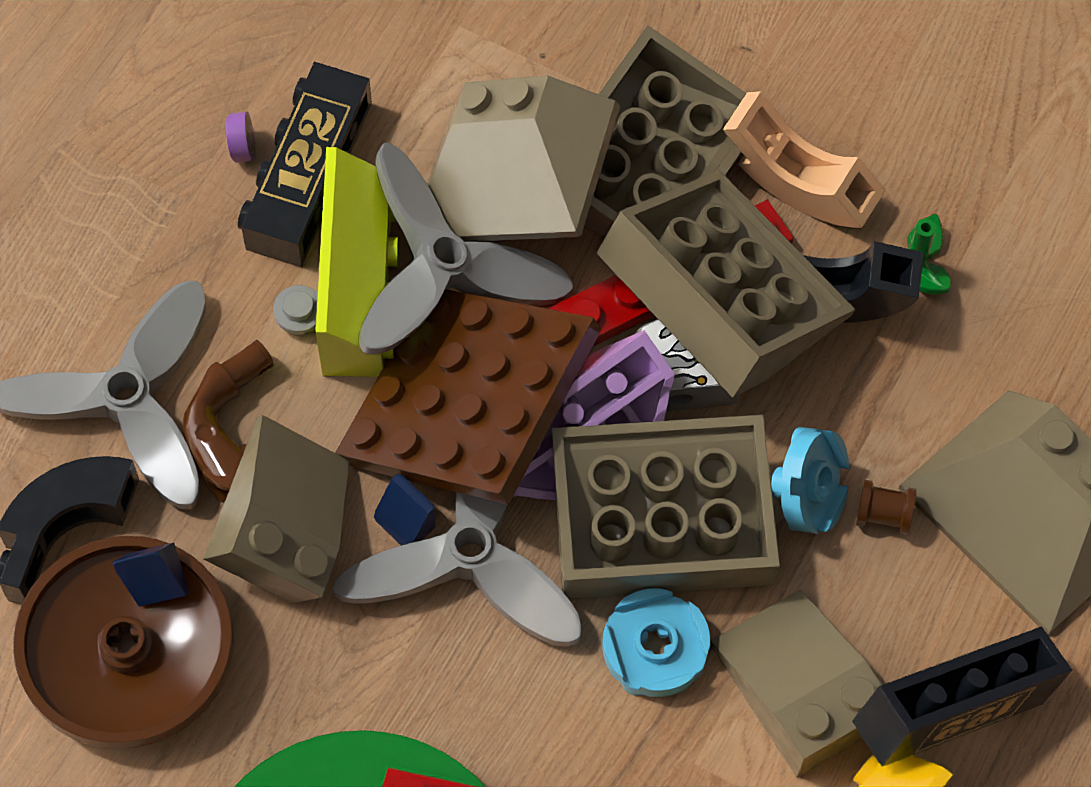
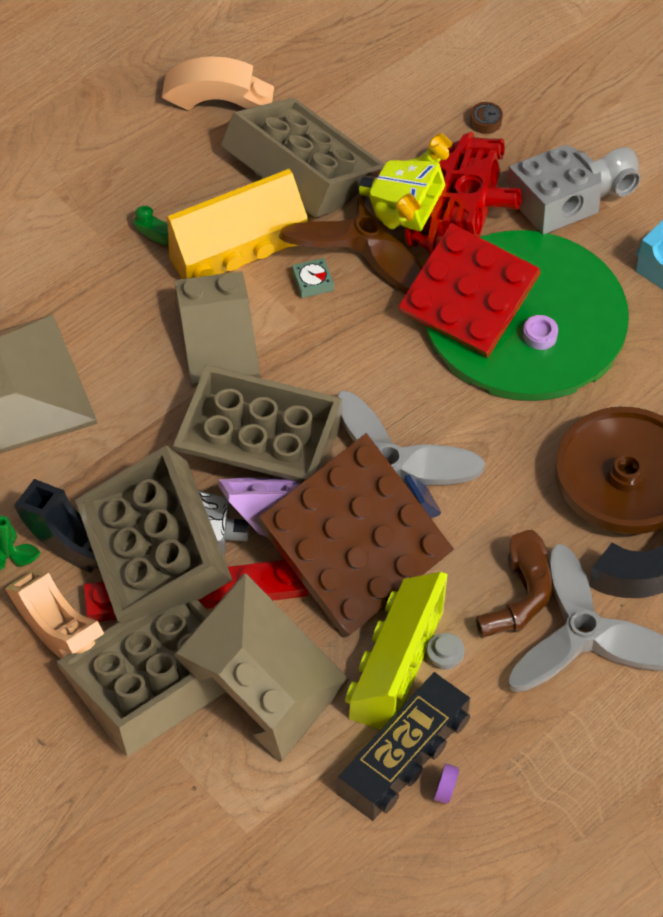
camera: 160 degrees left, 10 degrees down
dark blue slope [113,542,190,607] -> none
dark tan slope [203,415,349,603] -> none
light grey piece [359,142,573,355] -> none
medium azure plate [602,588,710,697] -> none
medium azure plate [771,427,849,534] -> none
black brick [852,626,1072,767] -> none
reddish brown bush [856,479,917,535] -> none

